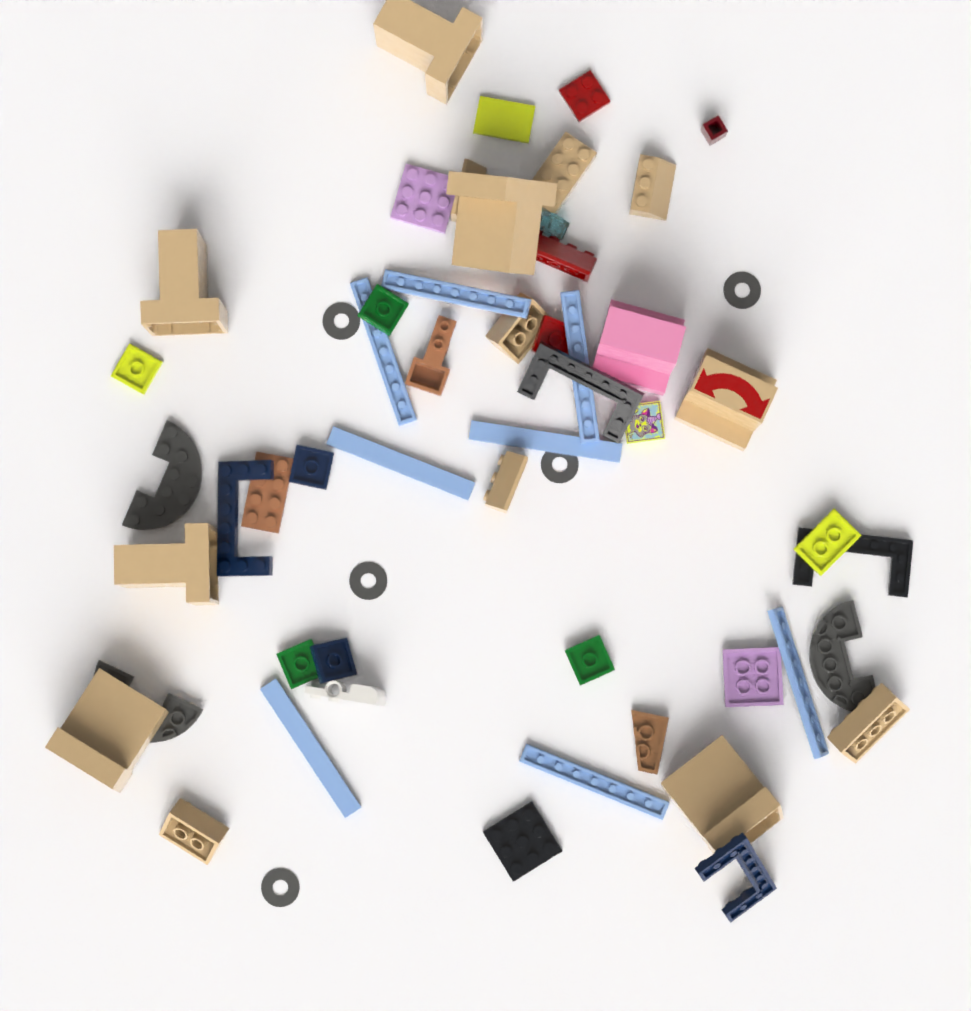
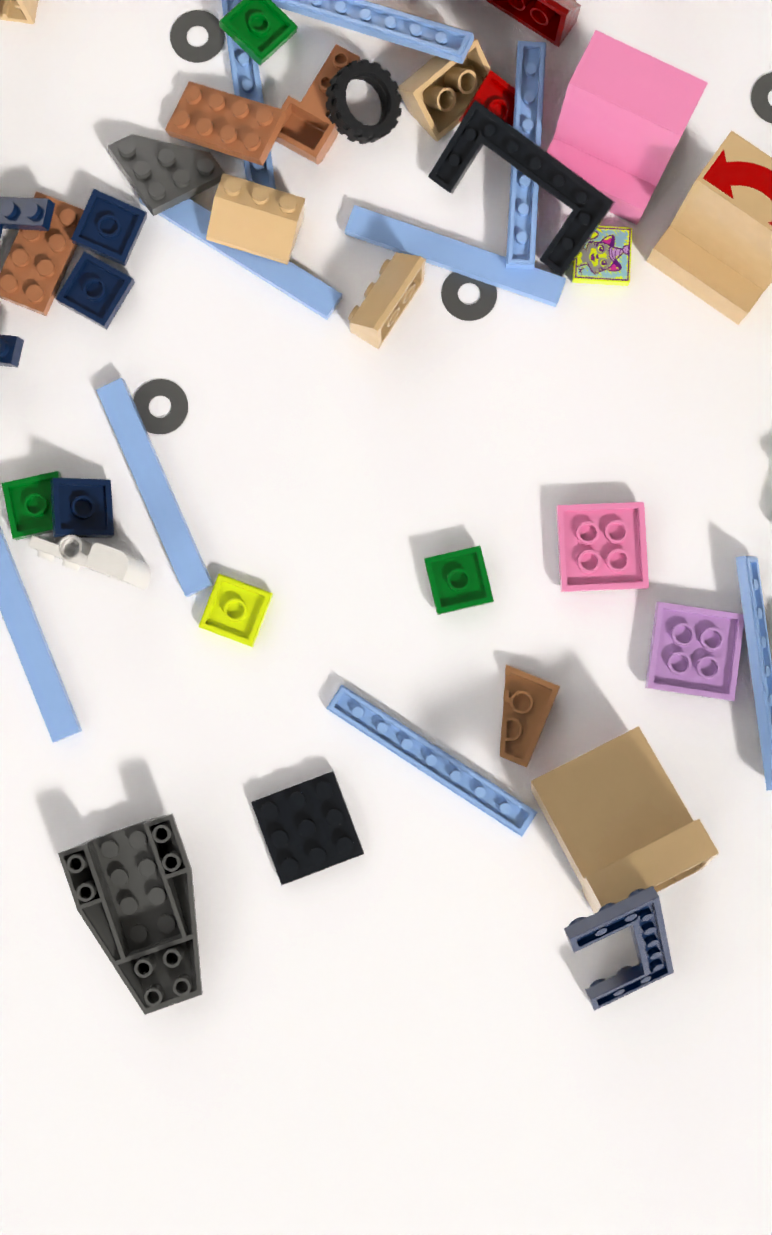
camera: 15 degrees right, 0 degrees up
none -> dark blue plate [56,251,135,330]
none -> dark grey wedge [58,813,203,1015]
none -> light blue tile [96,378,213,597]
none -> dark grey plate [107,134,225,216]
none -> nougat plate [165,81,287,166]
none -> neon yellow tile [198,573,273,647]
none -> tan slope [206,173,306,265]
none -> black tyre [326,59,402,144]
none -> bright pink plate [556,502,649,592]

